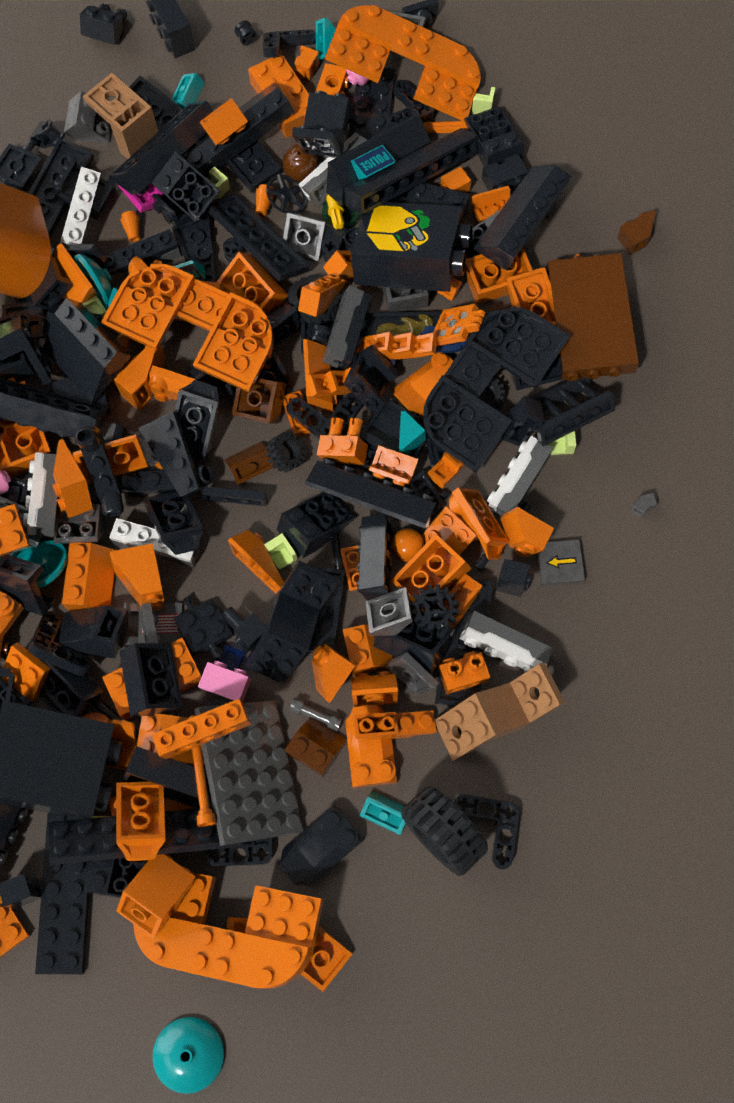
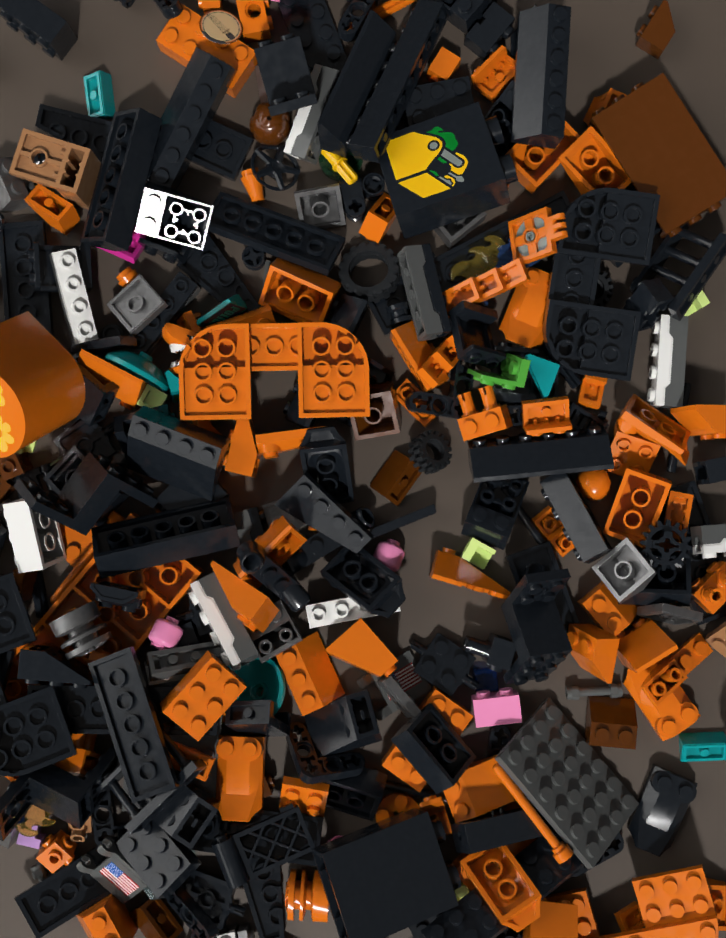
camera: 30 degrees left, 15 degrees up
orange brick [152,699,252,760] -> none
orange brick [200,98,248,145] -> none
yellowish green panel [209,167,230,200] -> none
orange slope [298,273,346,317] -> none
slope [351,145,395,180] -> none
none -> orange slope [24,184,81,236]
none -> flat silver tile [106,274,168,337]
none -> tan sticker [199,9,243,44]
none -> bright pink head [373,539,405,572]
none -> bright green bracket [467,352,531,390]

